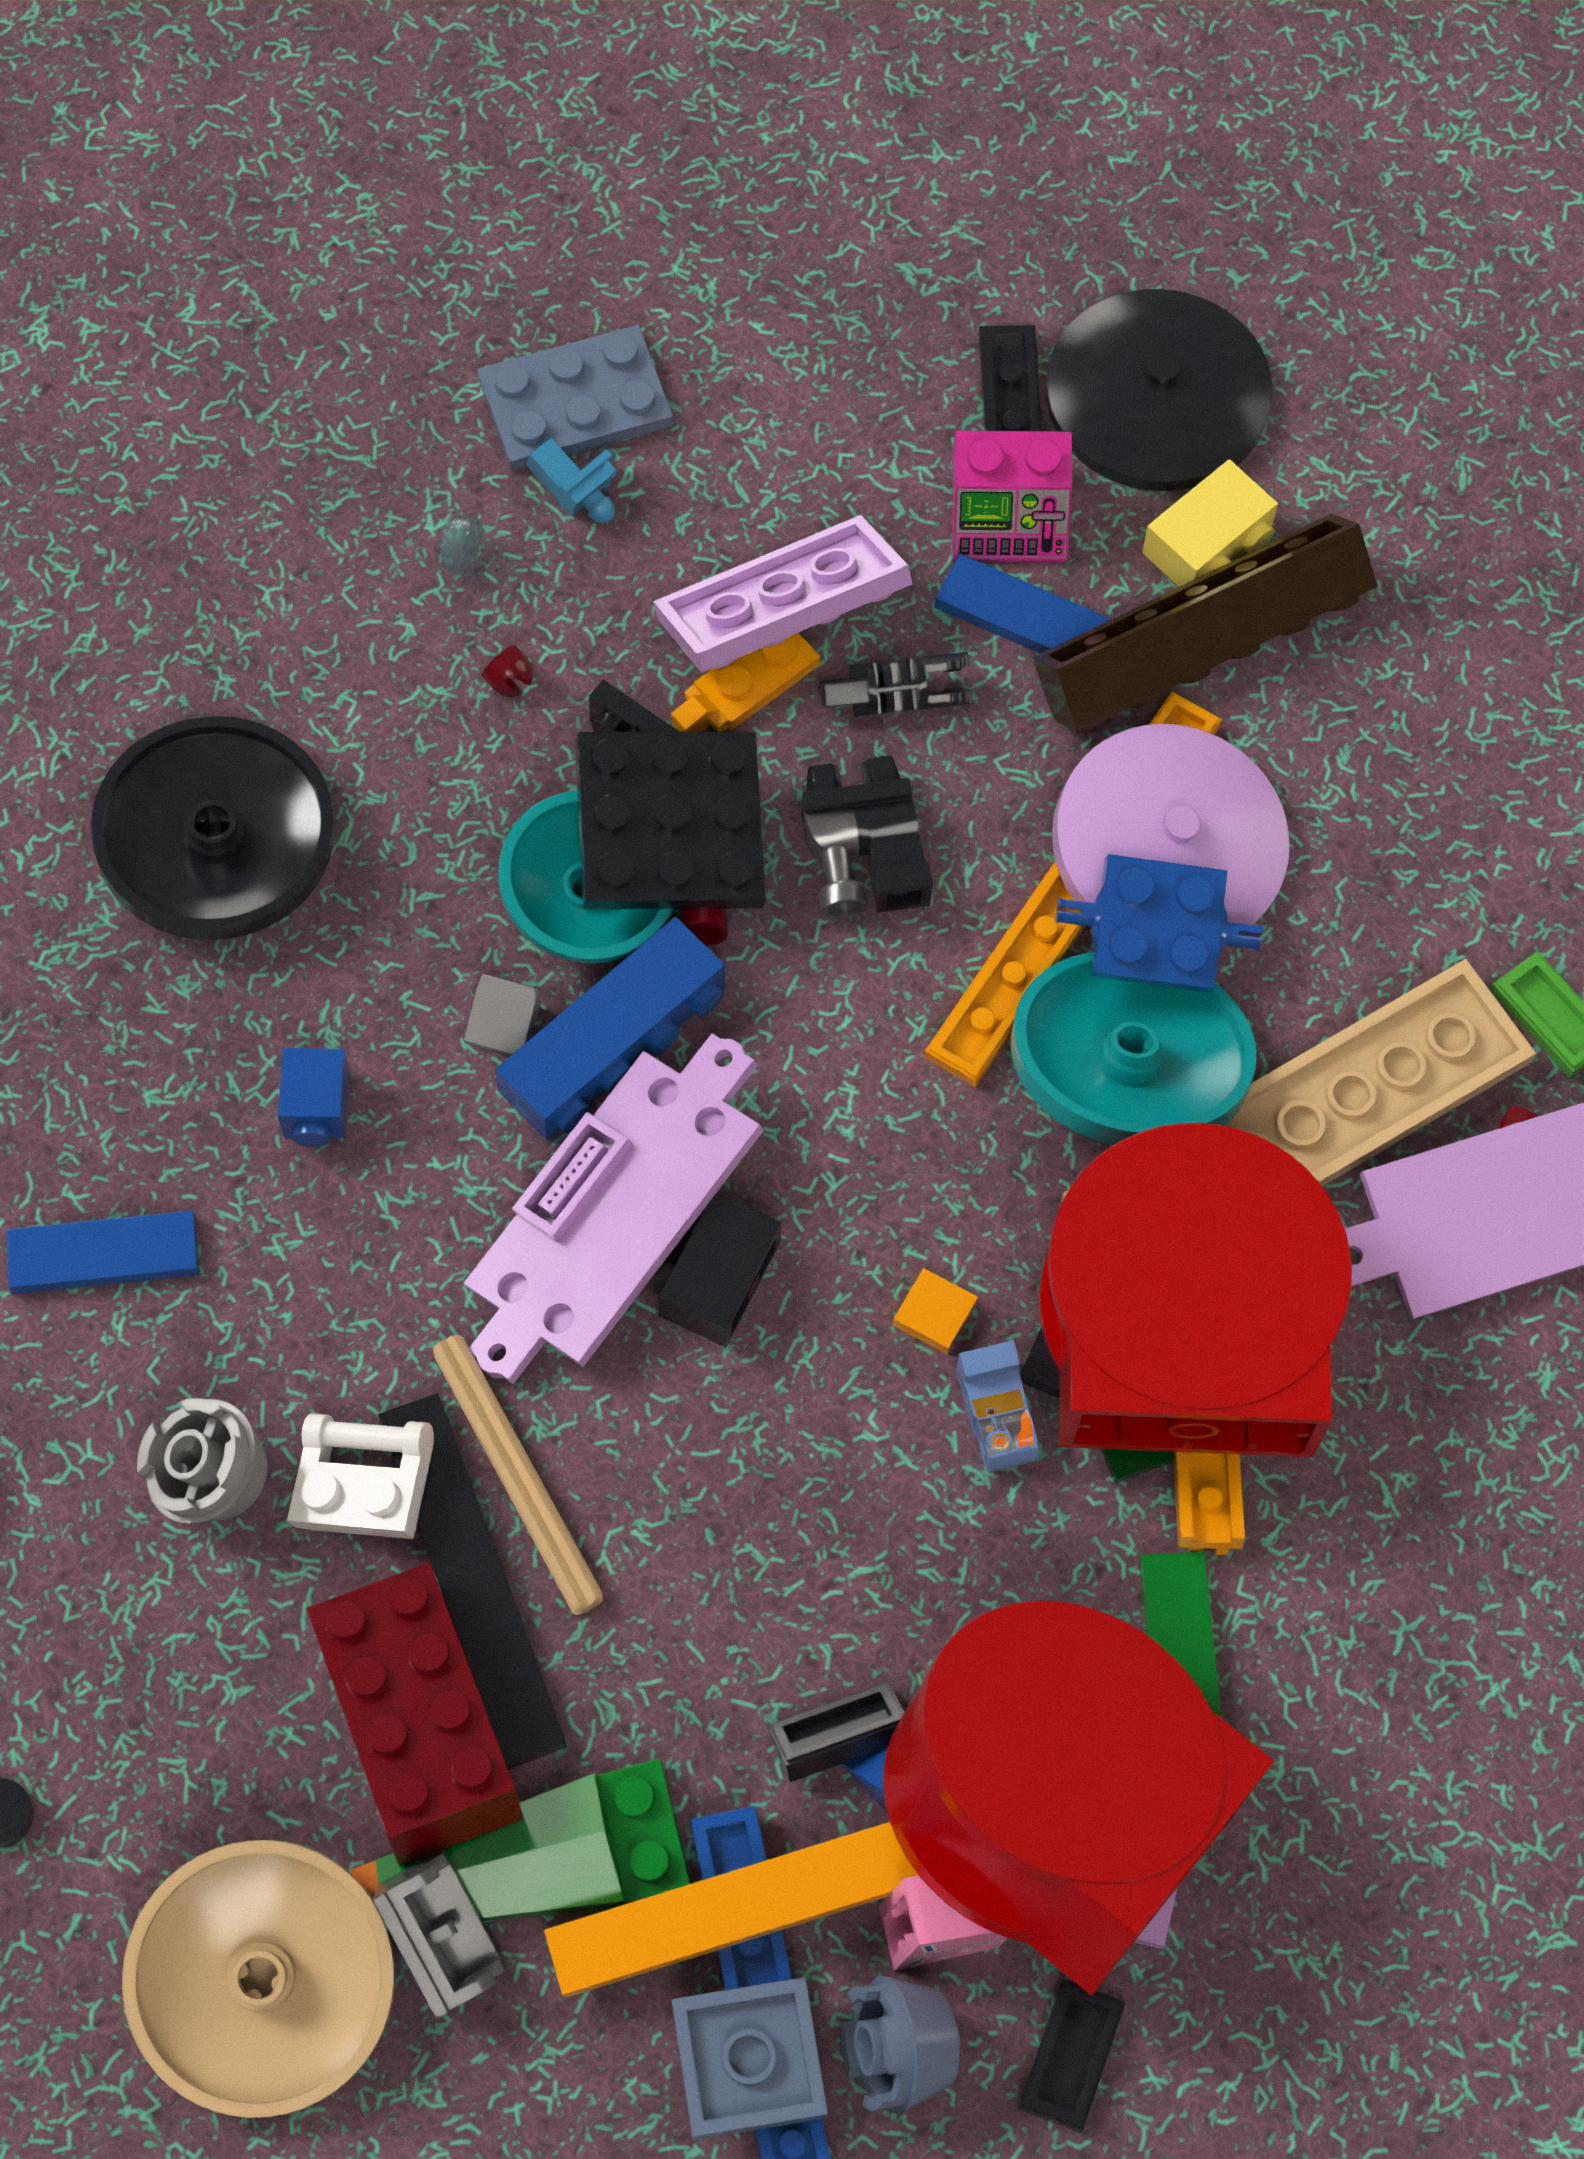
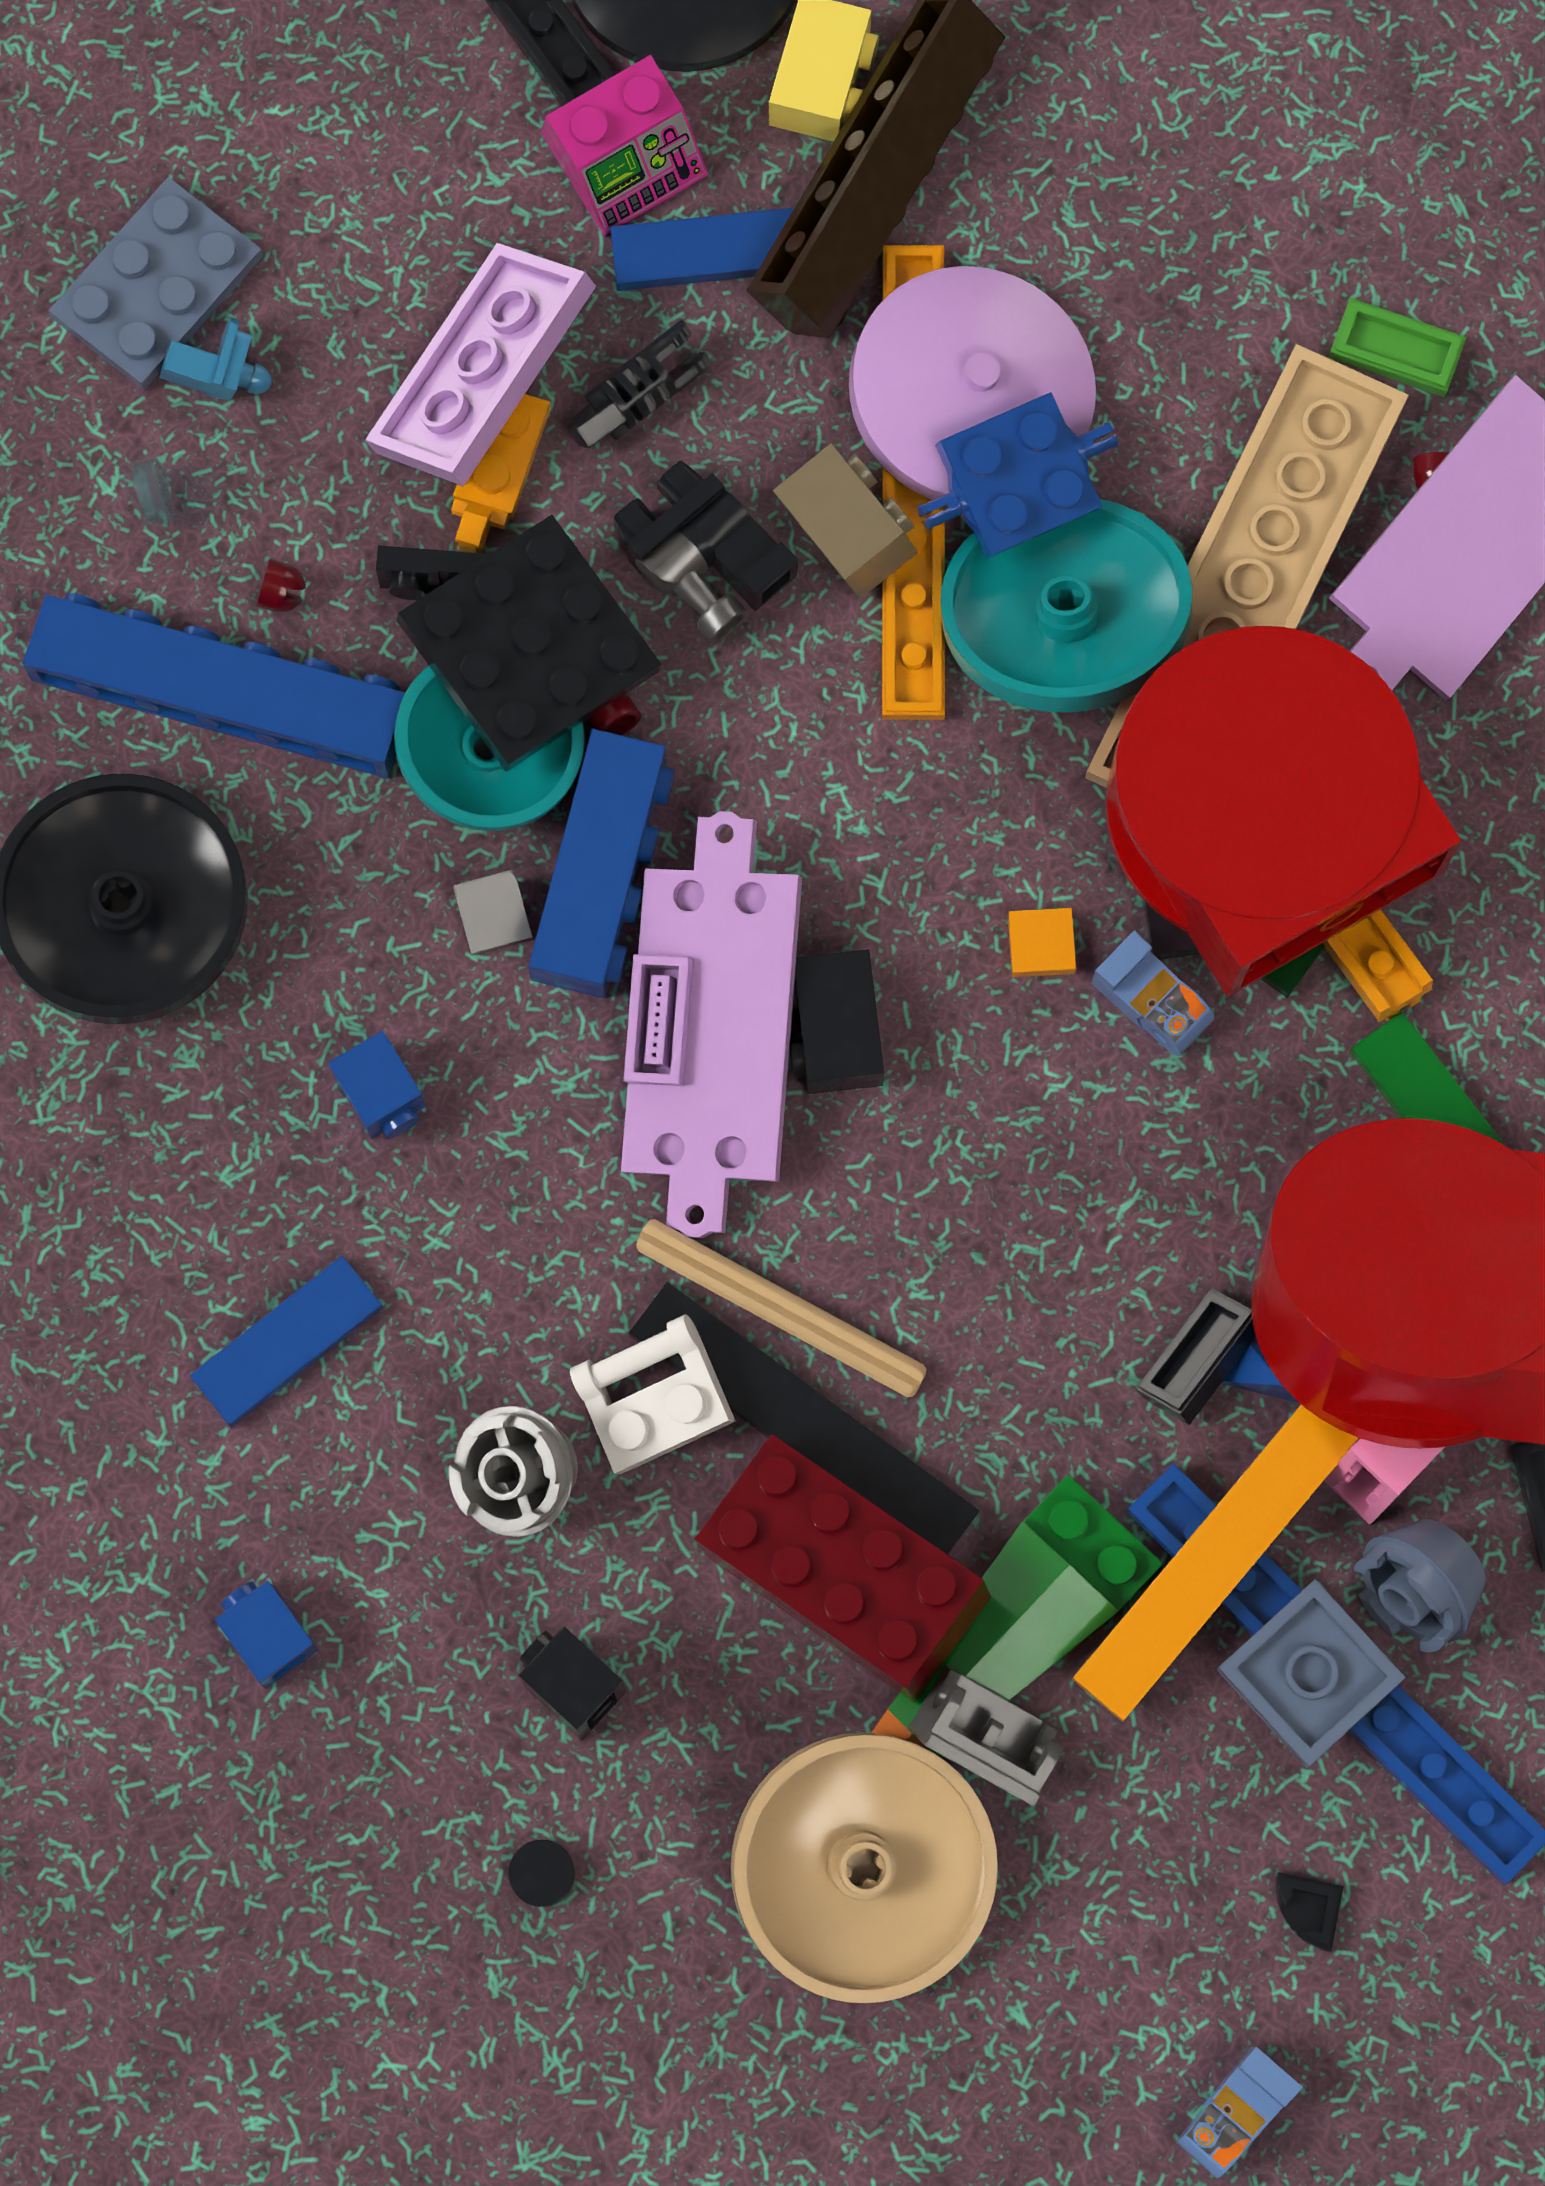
camera: 30 degrees left, 10 degrees up
none -> blue brick [22,593,405,779]
none -> black brick [518,1626,627,1740]
none -> dark tan brick [773,443,918,599]

